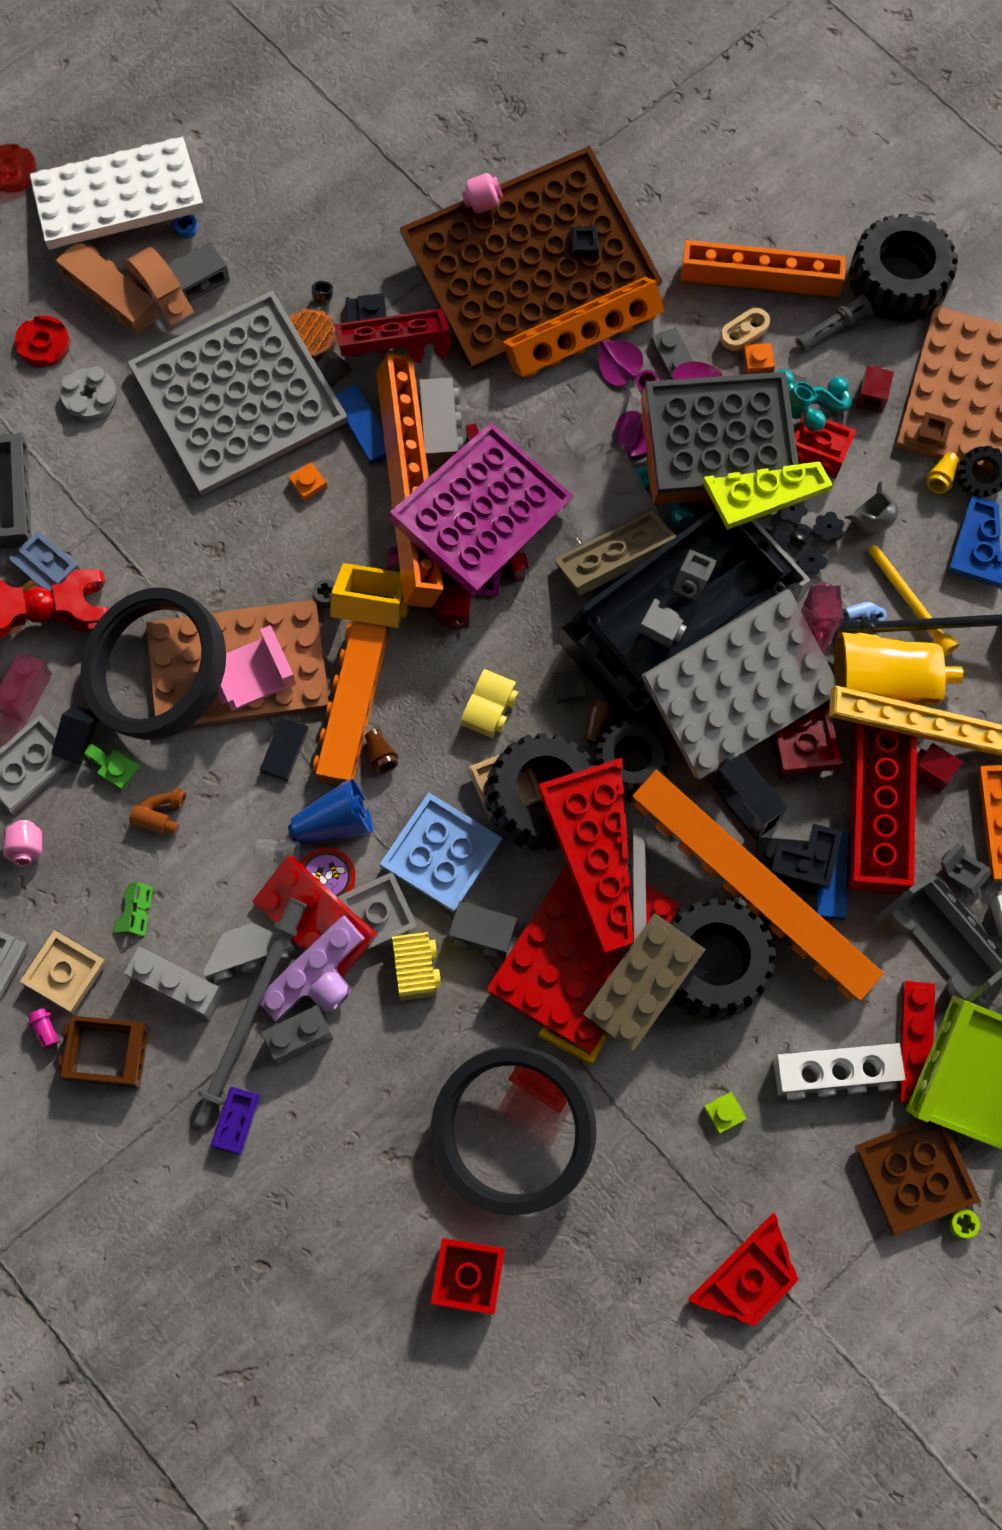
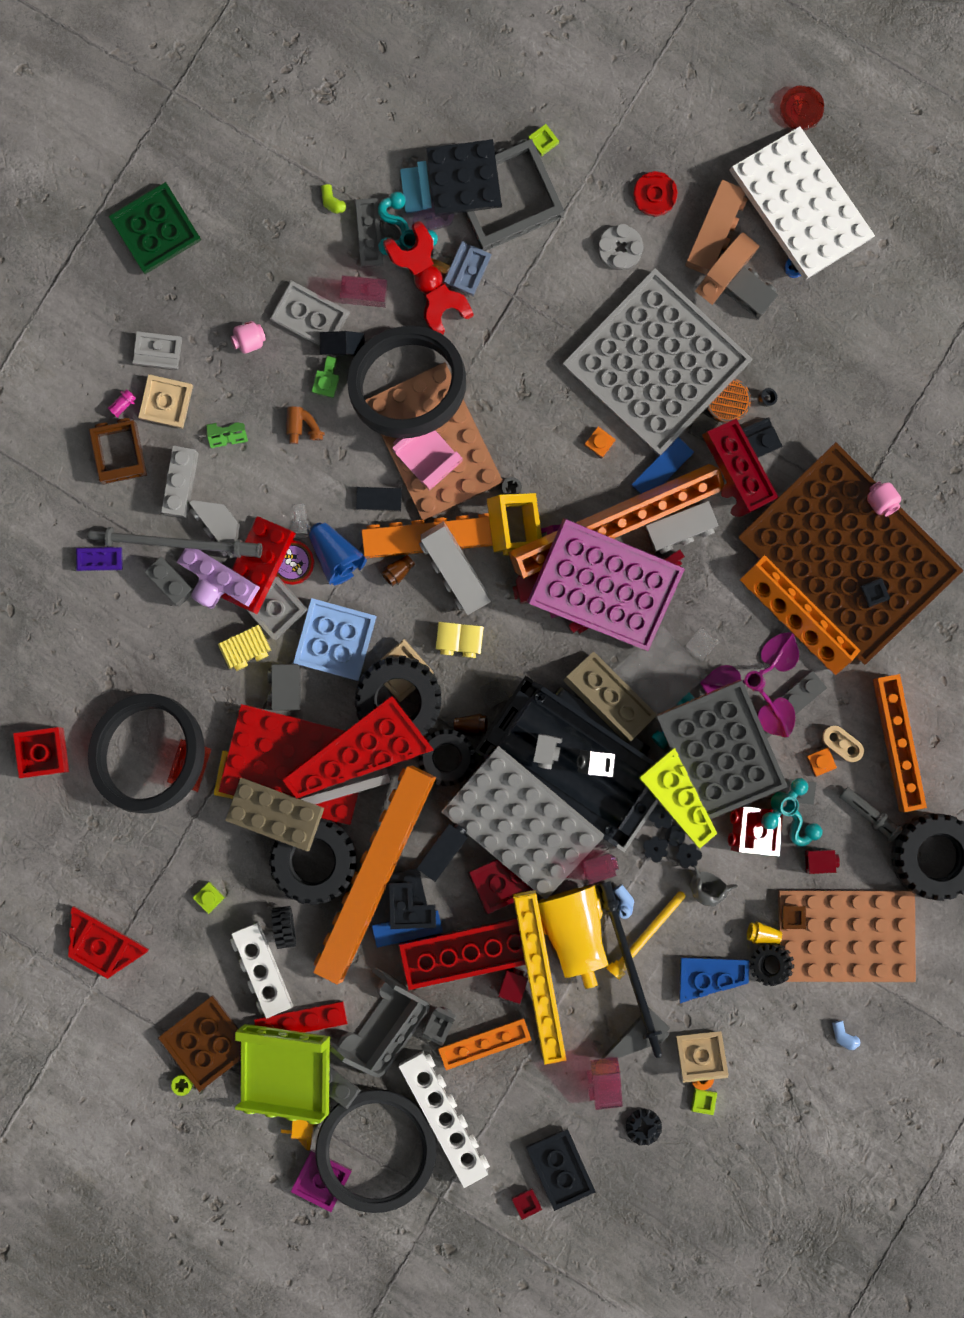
camera: 70 degrees right, 15 degrees up
none -> black tyre [271,906,296,949]
none -> light grey brick [419,521,491,615]

